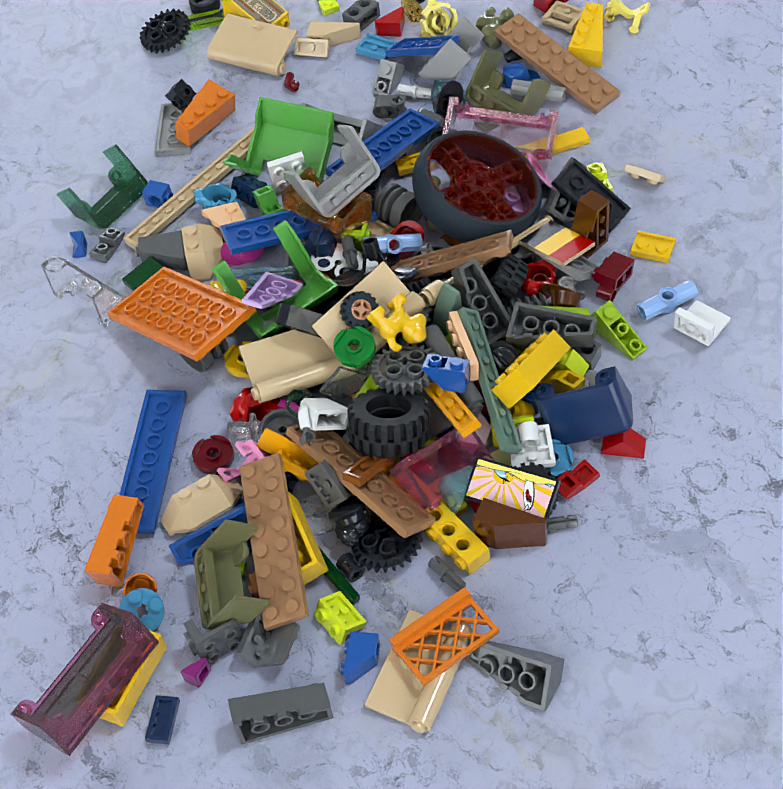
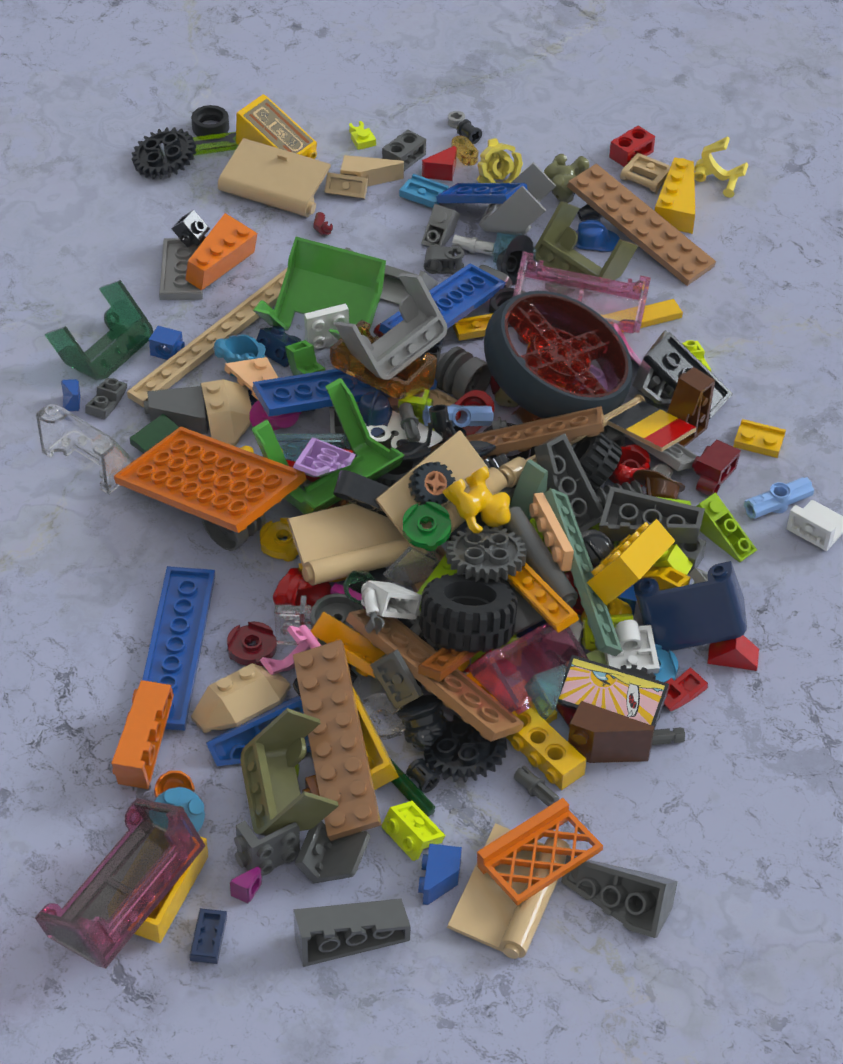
camera: 10 degrees left, 5 degrees down
blue slope [422,354,470,393] -> none
light grey piece [511,79,566,103] -> none
tan plate [624,164,666,185] -> none

